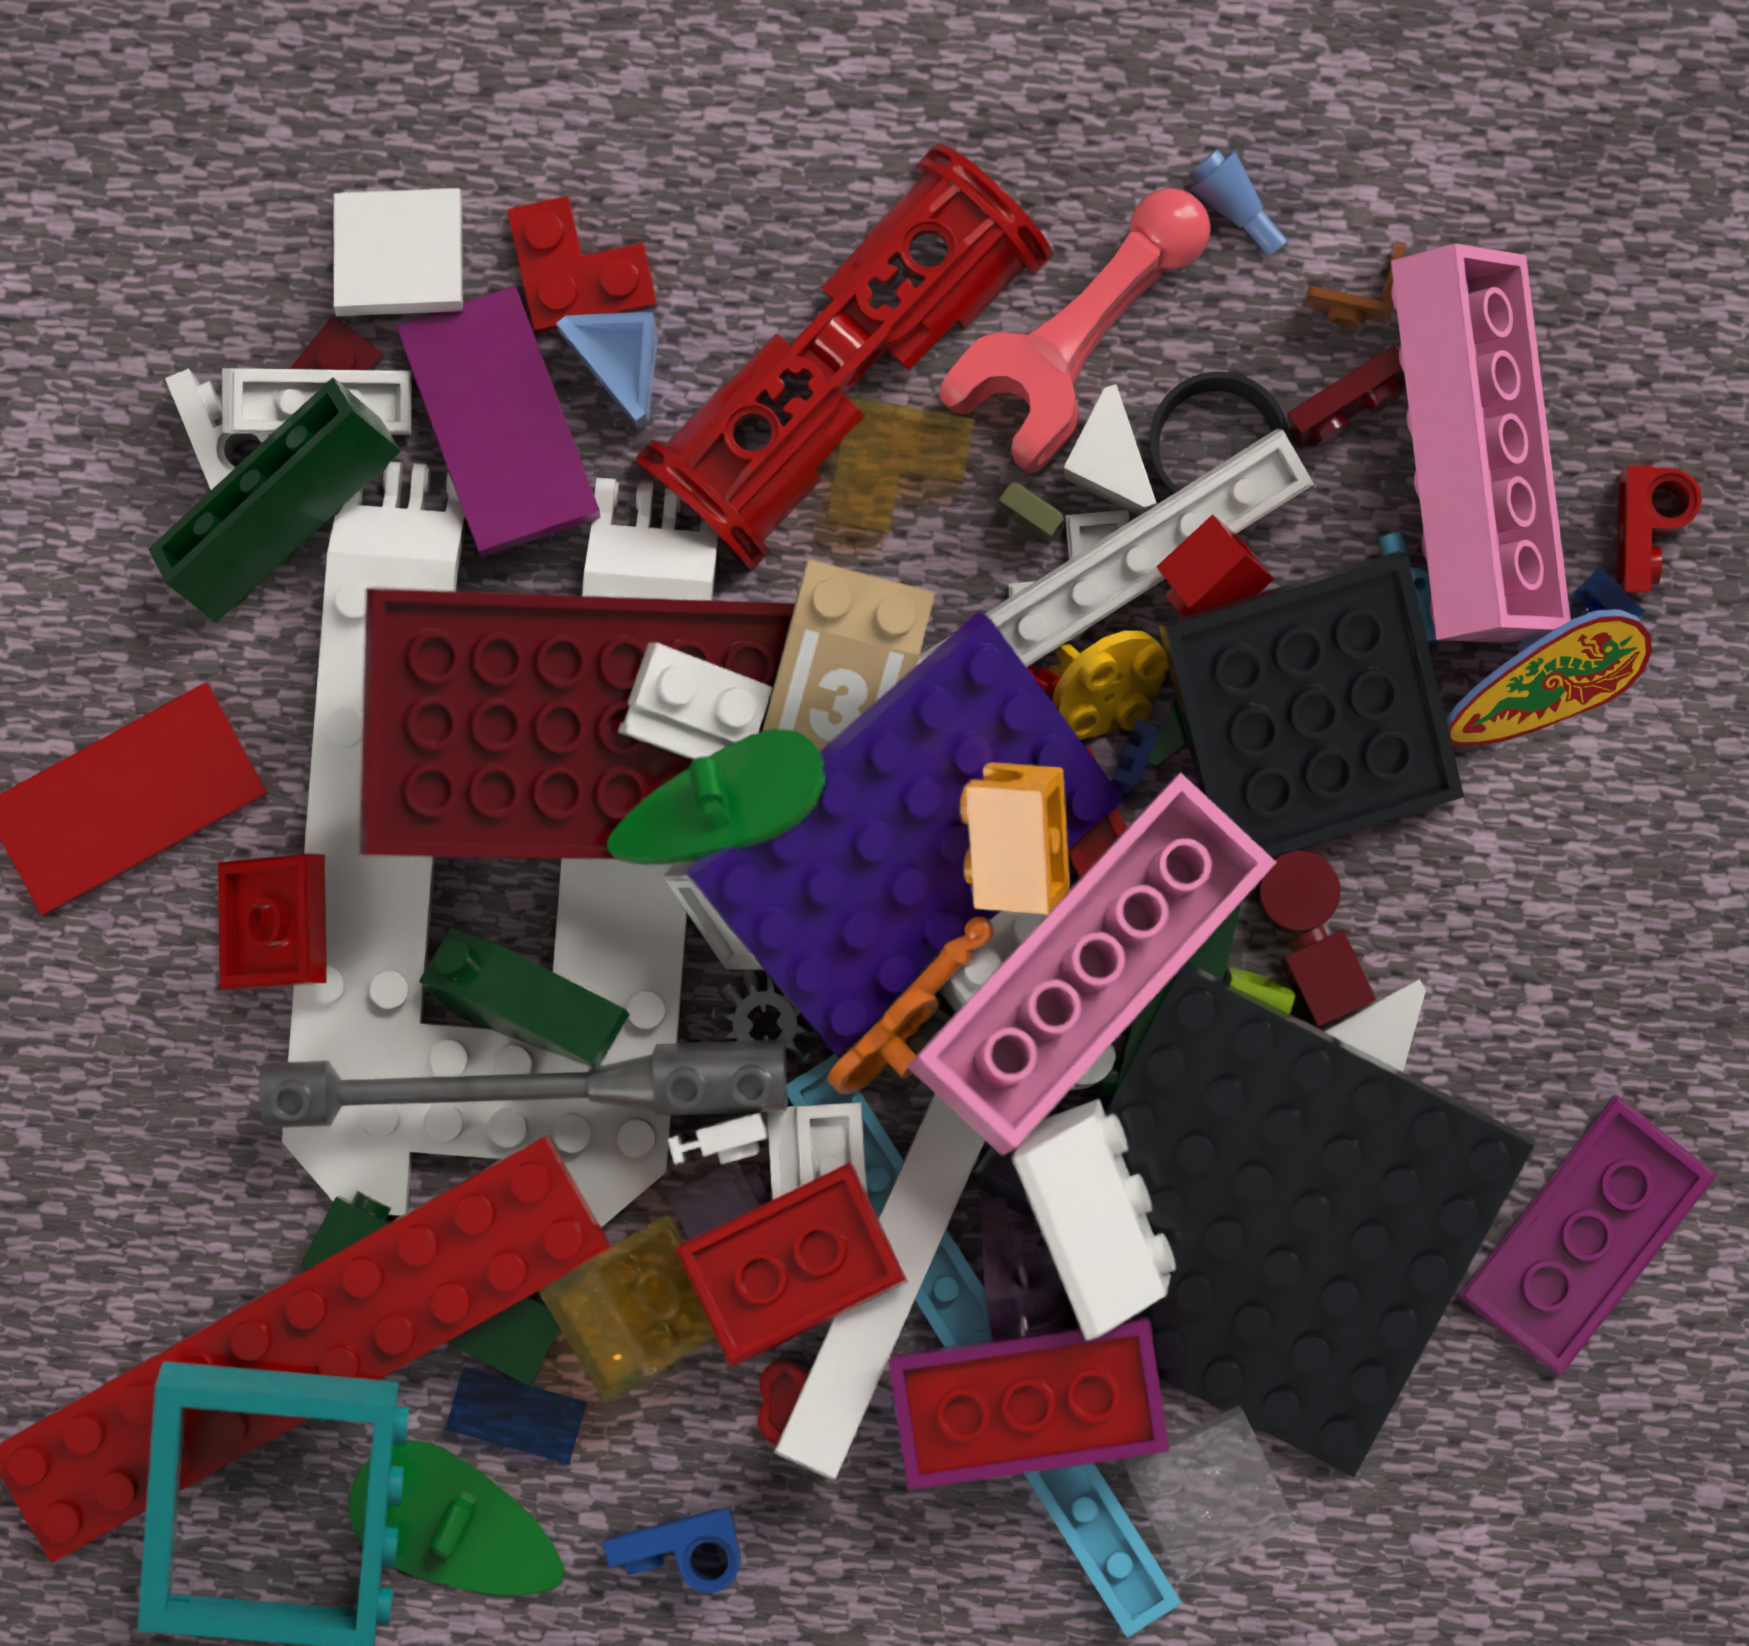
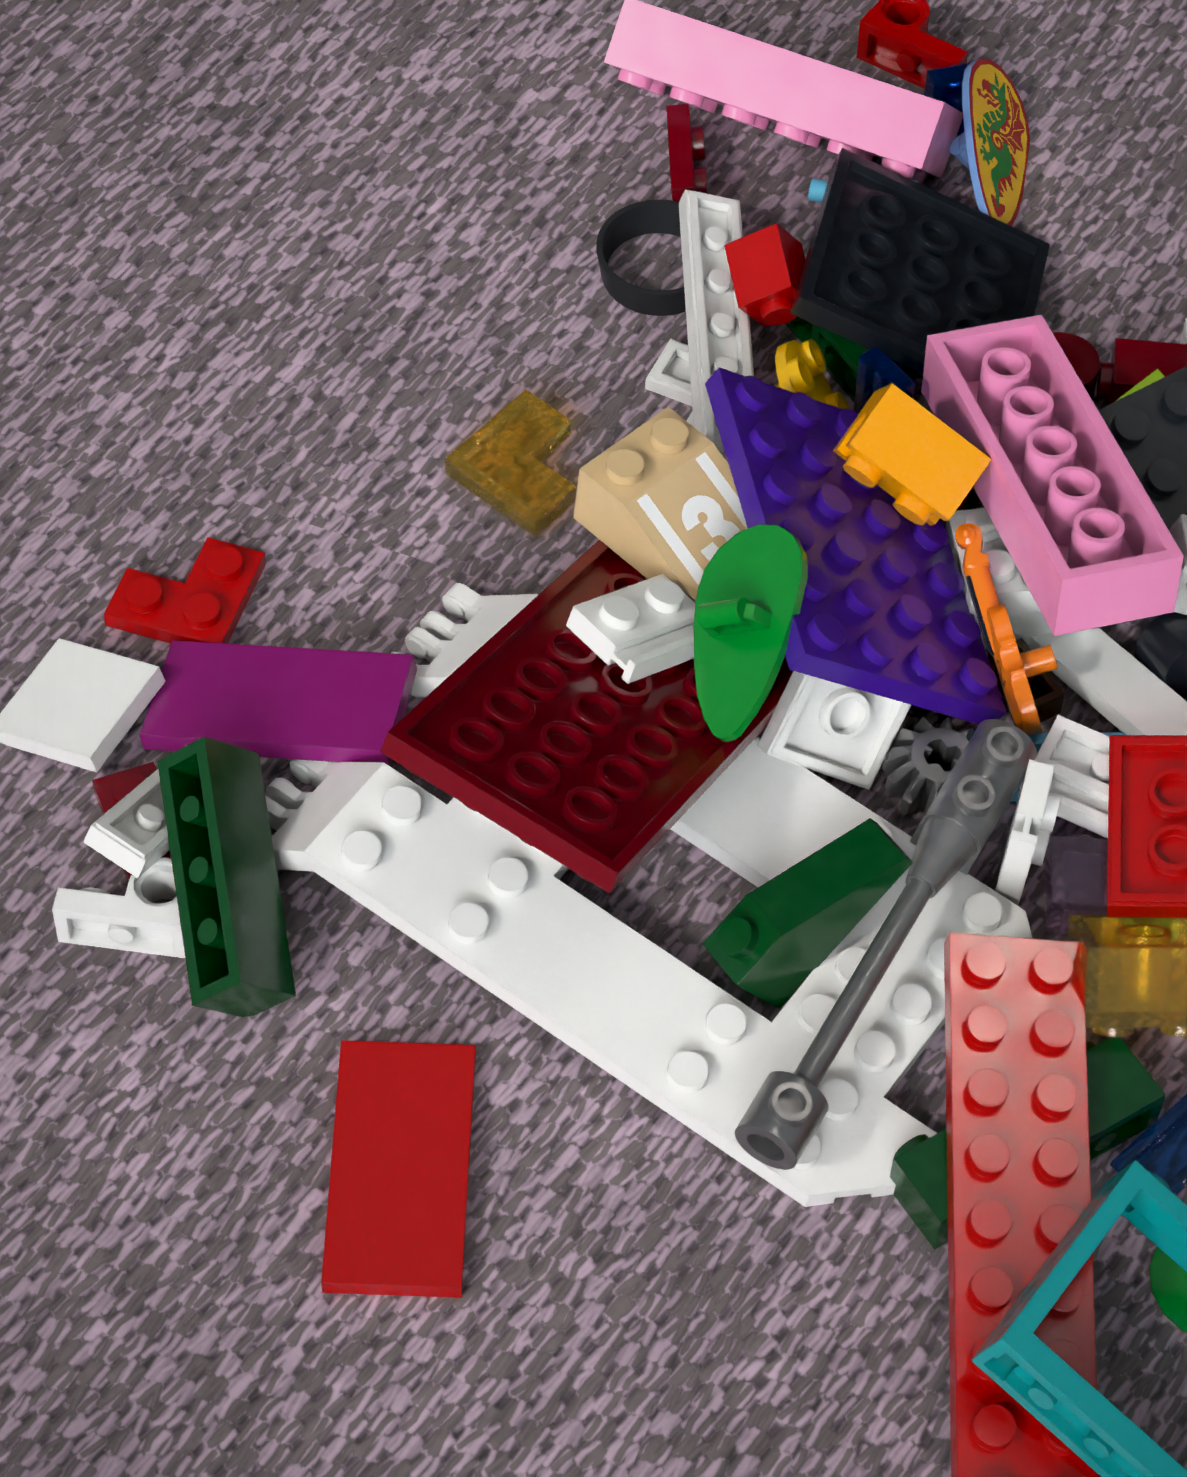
camera: 60 degrees left, 30 degrees down
red tile [218,853,327,990] -> none
light blue slope [556,312,658,431] -> none
red piece [632,143,1053,572] -> none
coral piece [939,188,1210,474] -> none
olive tile [997,482,1064,545] -> none
white slope [1063,384,1157,516] -> none
medium blue cone [1188,149,1288,256] -> none
dark orange bracket [1302,241,1406,328] -> none

